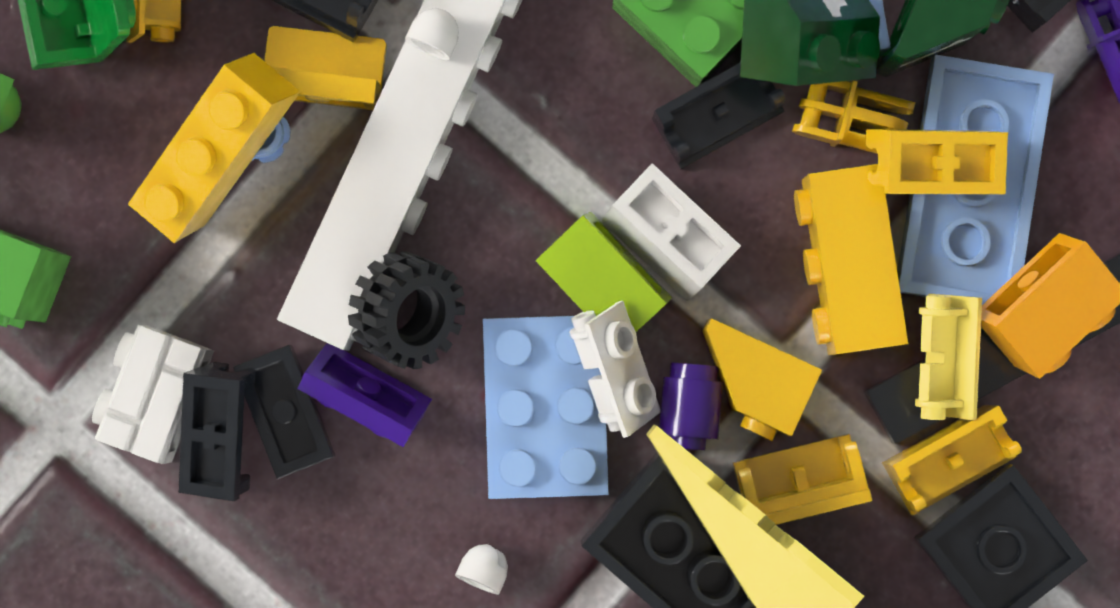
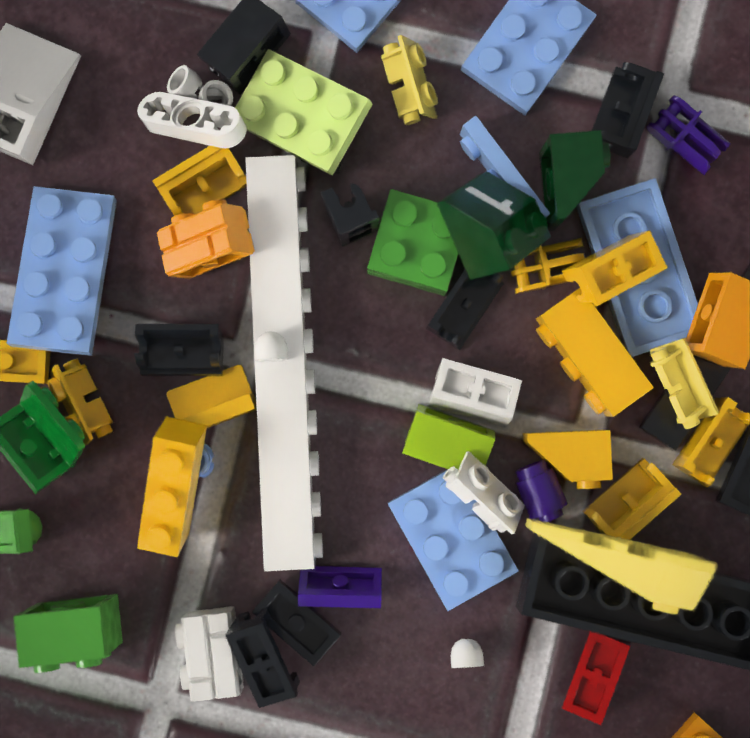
camera: 25 degrees left, 0 degrees up
black tyre [348,251,465,369] -> none

